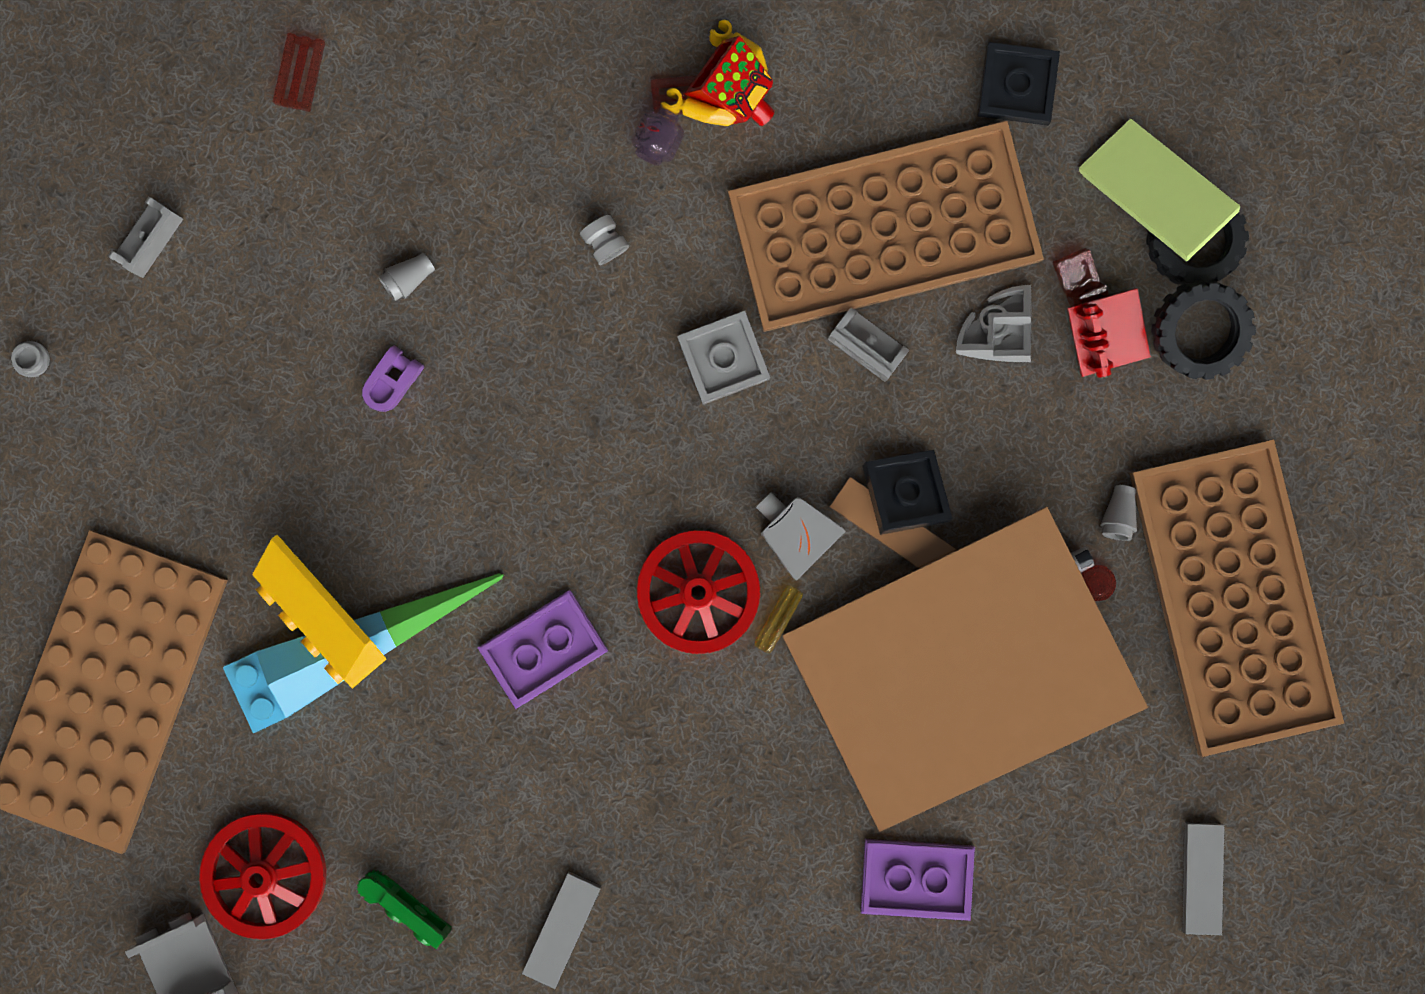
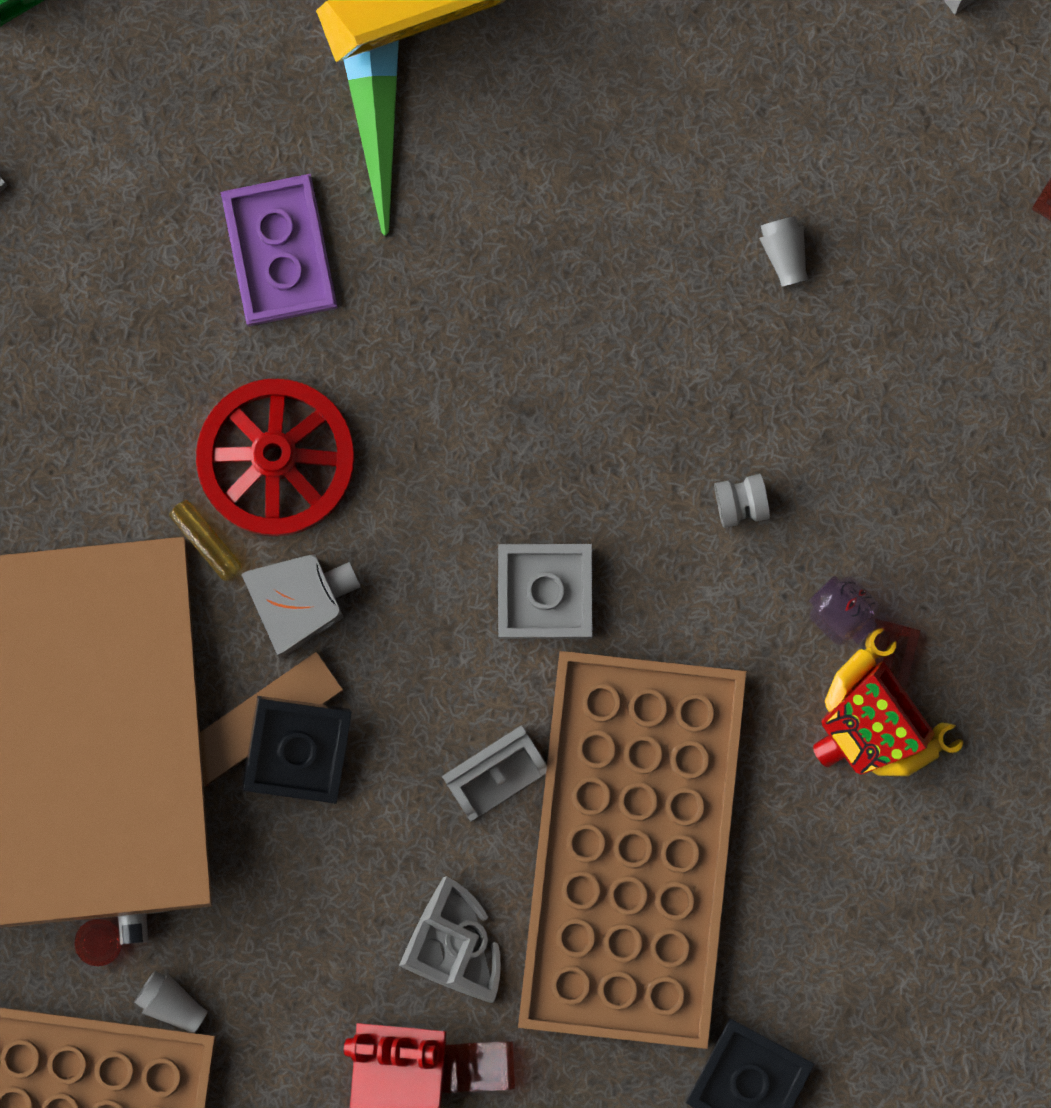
camera: 115 degrees right, 5 degrees down
medium lavender plate [362,345,424,412] -> none

